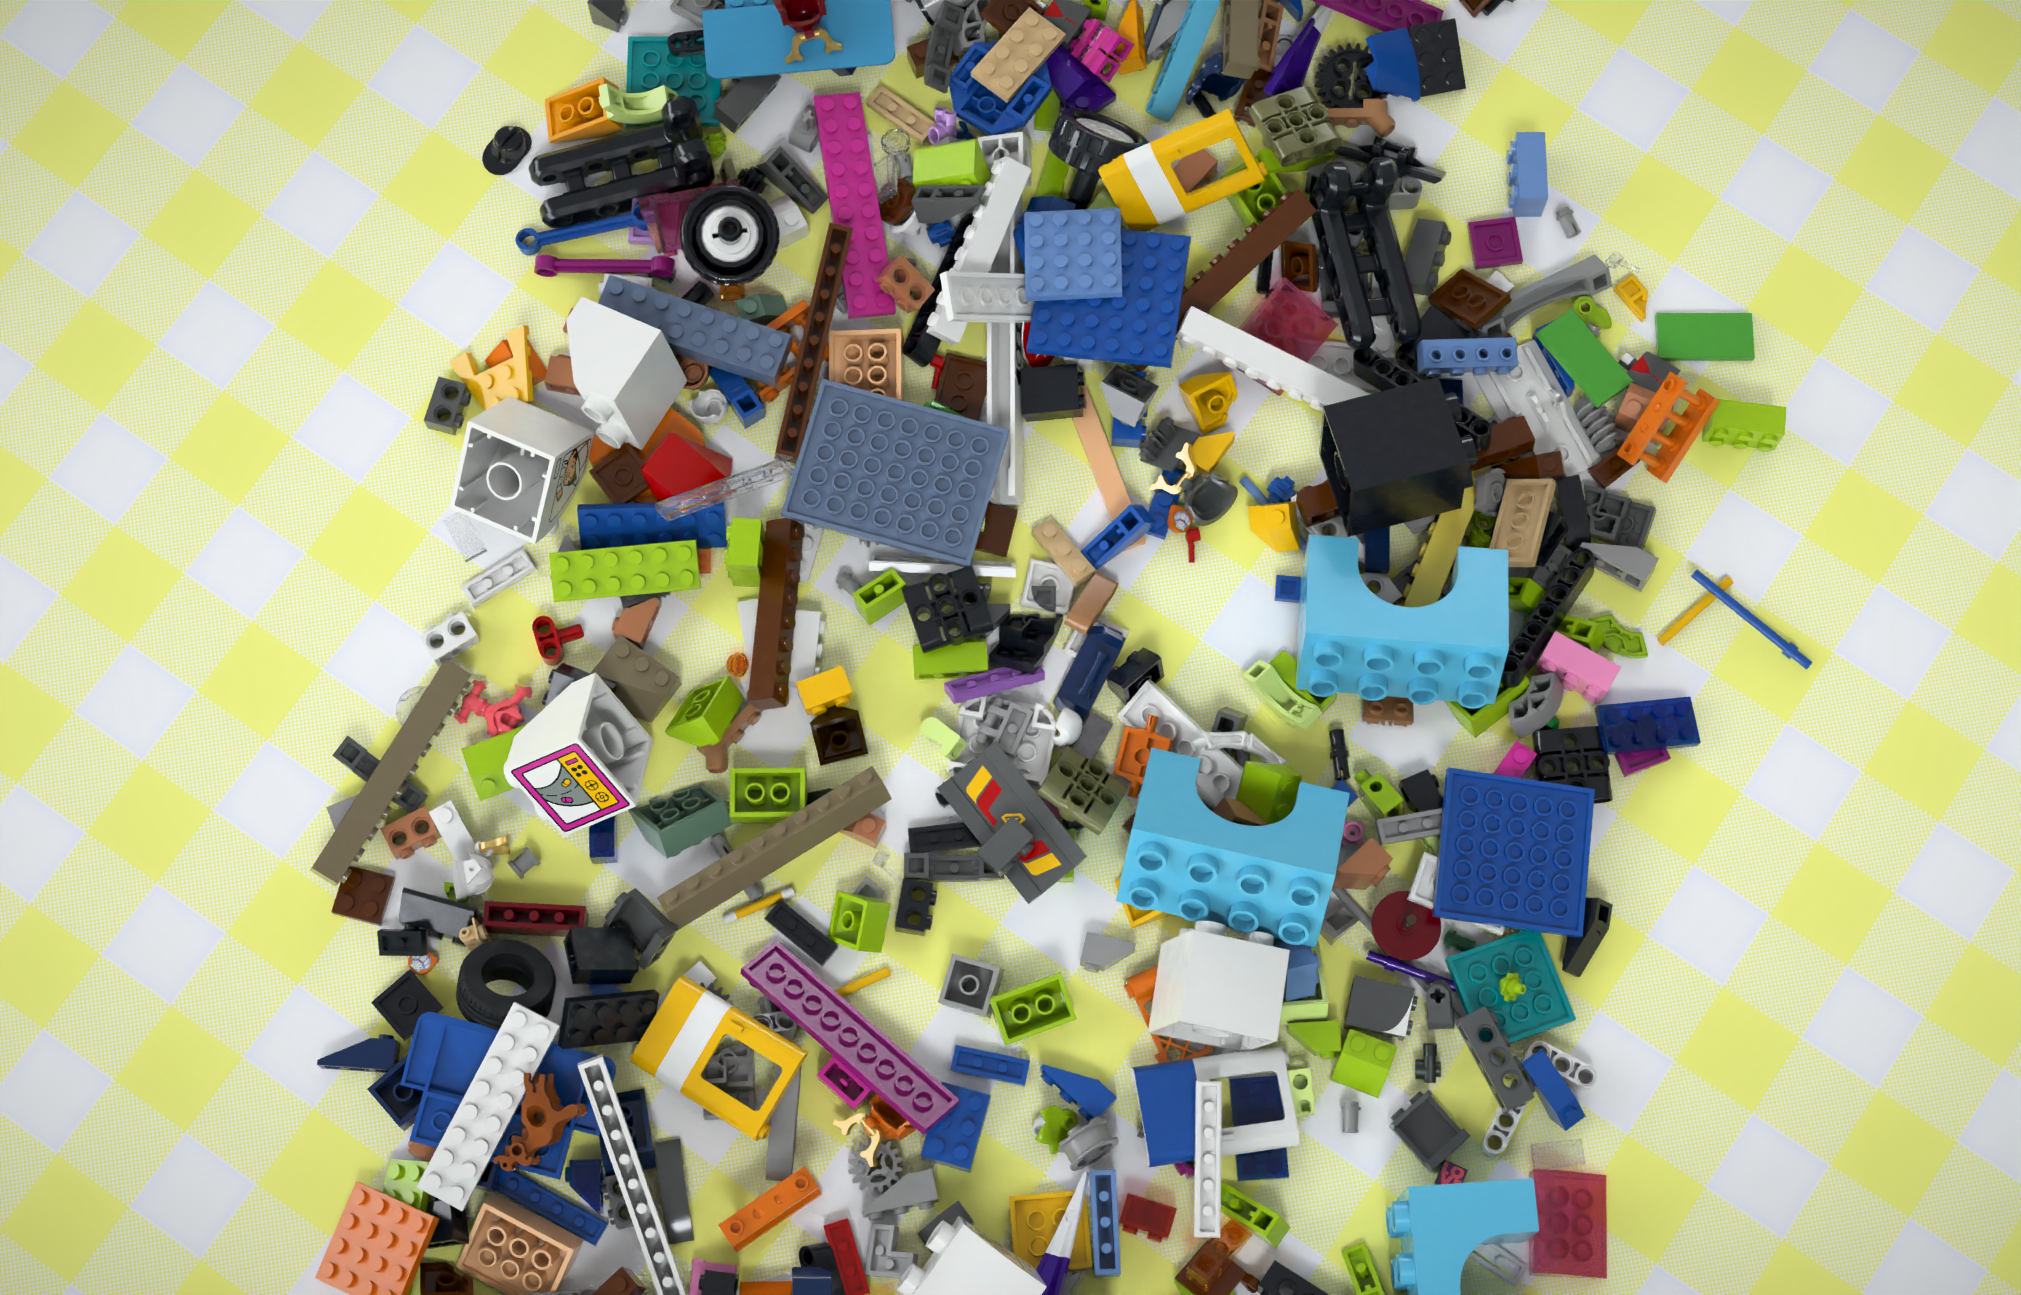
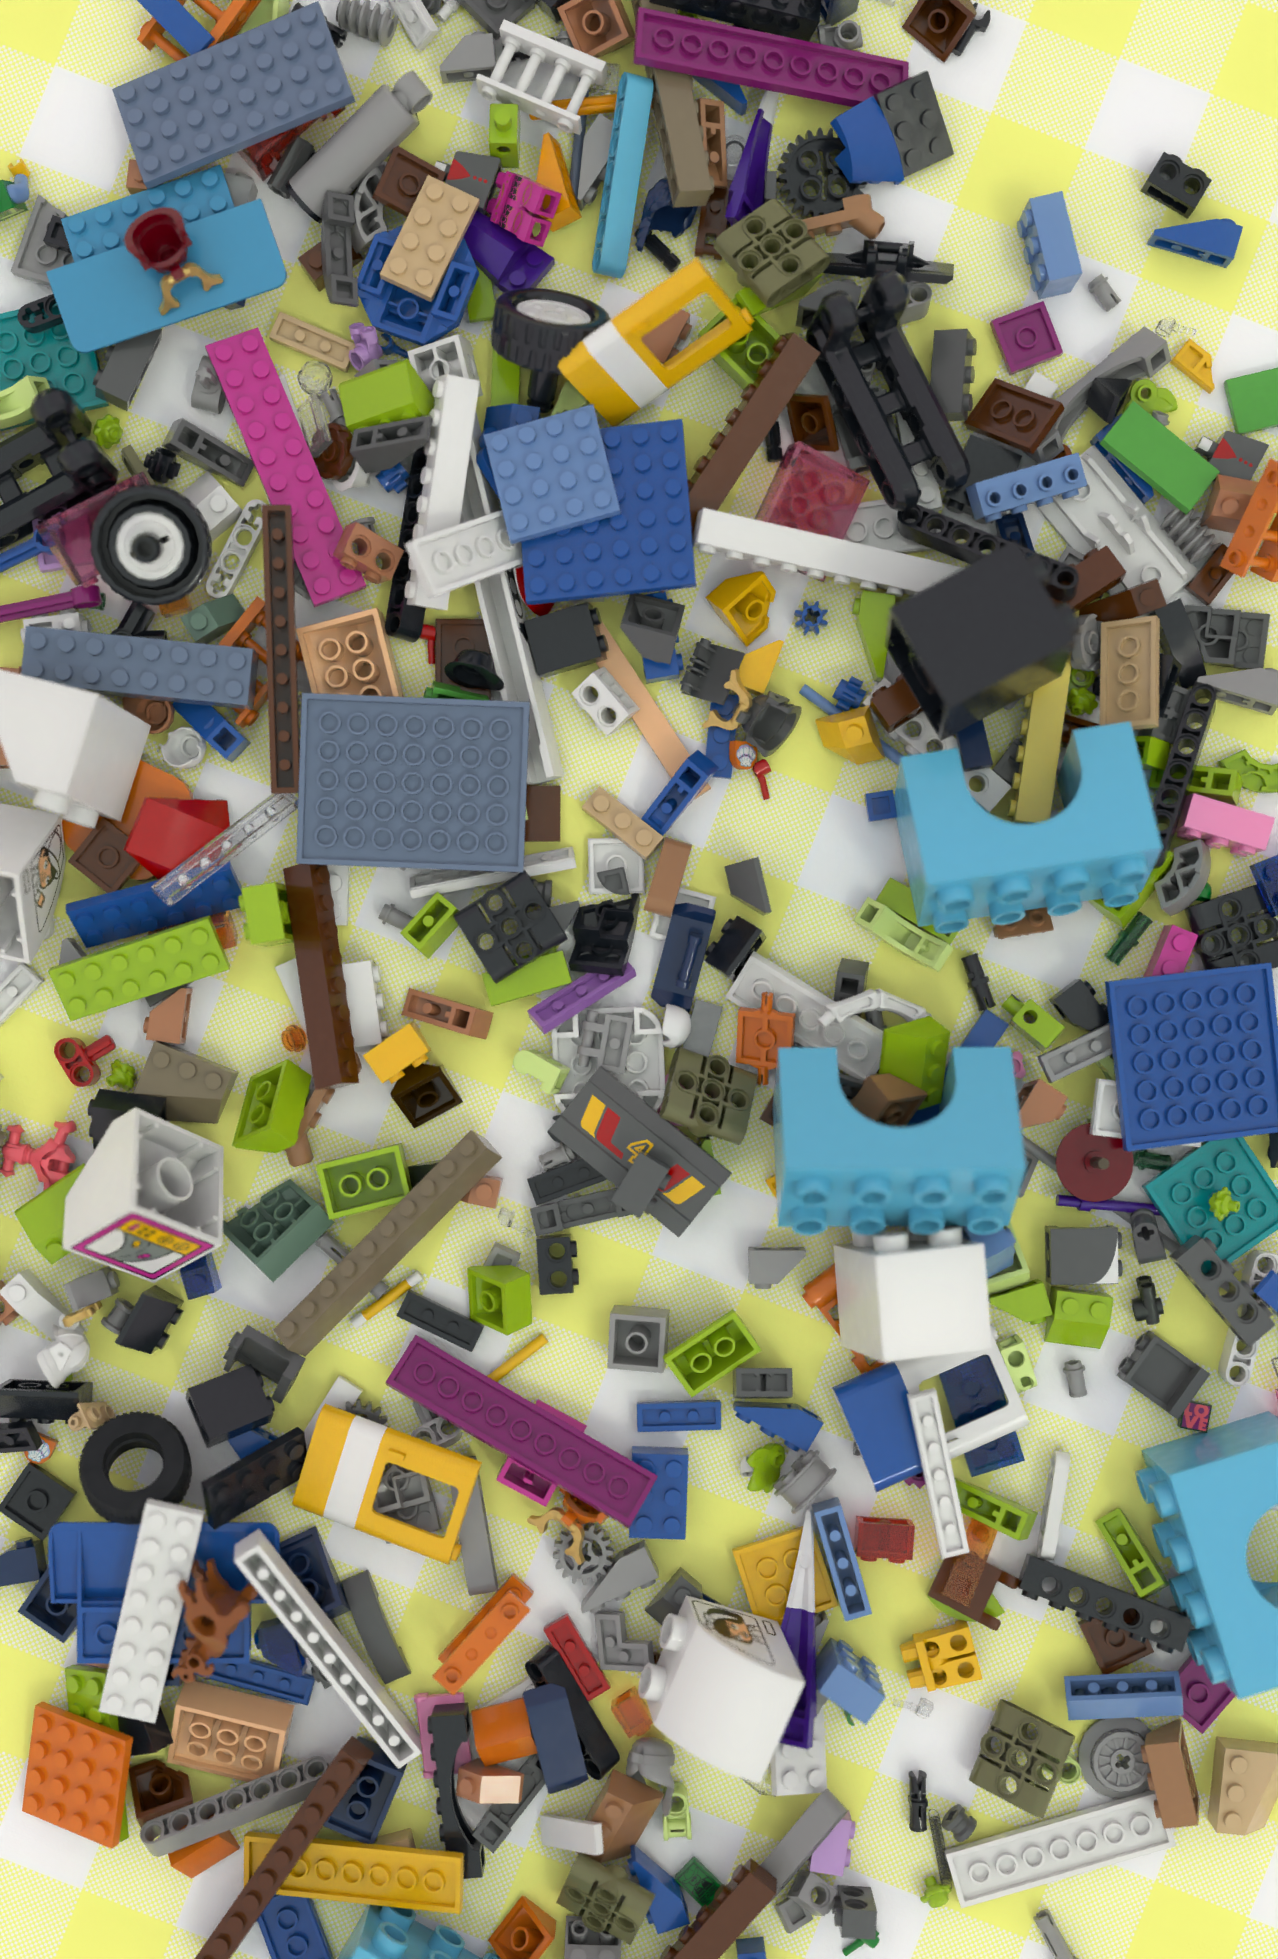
camera: 15 degrees left, 15 degrees up
dark red brick [483,901,589,937] -> none
none -> light grey slope [64,1266,120,1311]
none -> lime plant [106,1059,136,1092]
none -> black slope [115,1285,184,1354]
none -> white beam [206,499,266,599]
none -> nougat slope [401,988,494,1039]
none -> black piece [444,649,504,690]
none -> light grey pin [539,1142,576,1172]
none -> white brick [571,667,640,736]
none -> dark grey slope [724,857,772,915]
none -> dark grey brick [733,1368,793,1399]
none -> dark grey tile [765,171,777,203]
none -> blue gear [794,601,828,636]
none -> lime slope [852,590,896,682]
none -> white beam [1037,1450,1070,1560]
none -> black slope [1086,378,1132,424]
none -> clear green pin [1104,911,1153,966]
none -> black brick [1141,152,1212,219]
none -> blue slope [1147,218,1243,268]

